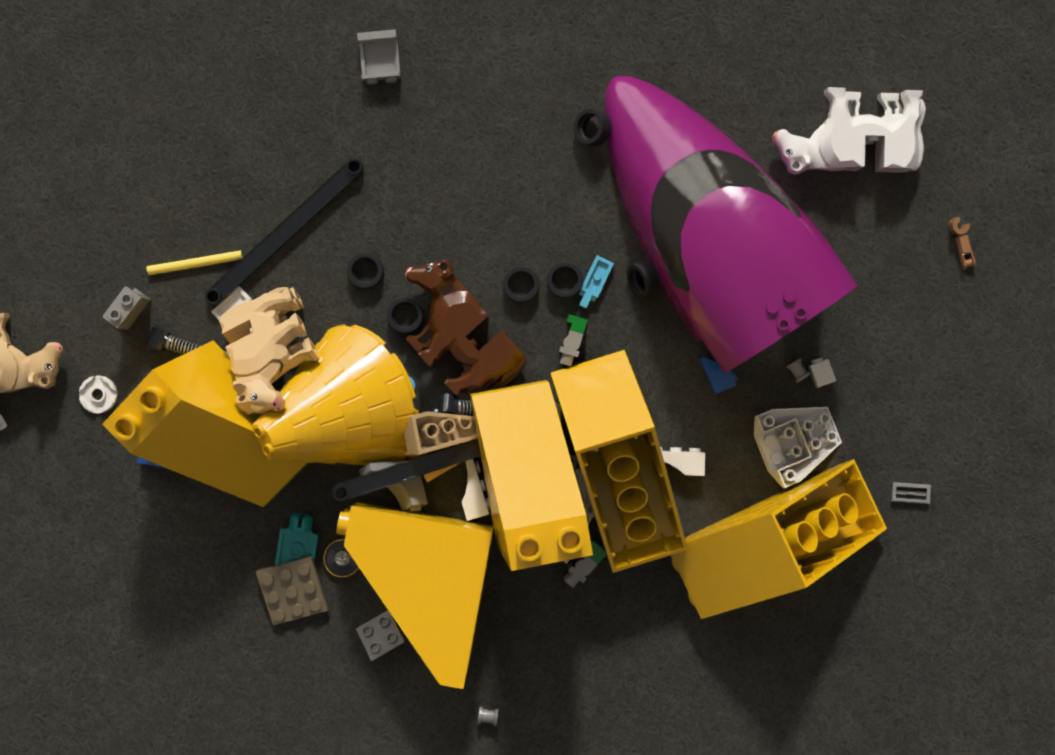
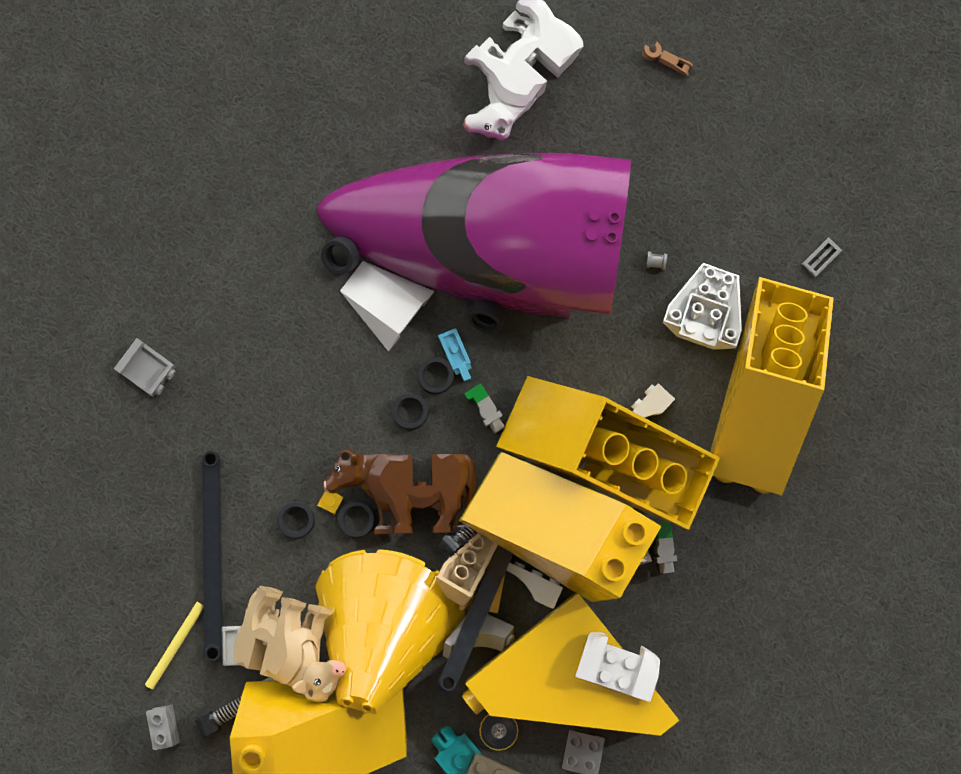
camera: 50 degrees left, 5 degrees down
light grey bush [478,707,499,726] -> none
blue slope [699,357,738,394] -> none
white brick [808,357,836,388] -> none
none -> yellow plate [317,491,344,514]
none -> white wedge [340,261,435,352]
none -> white piece [575,632,660,702]

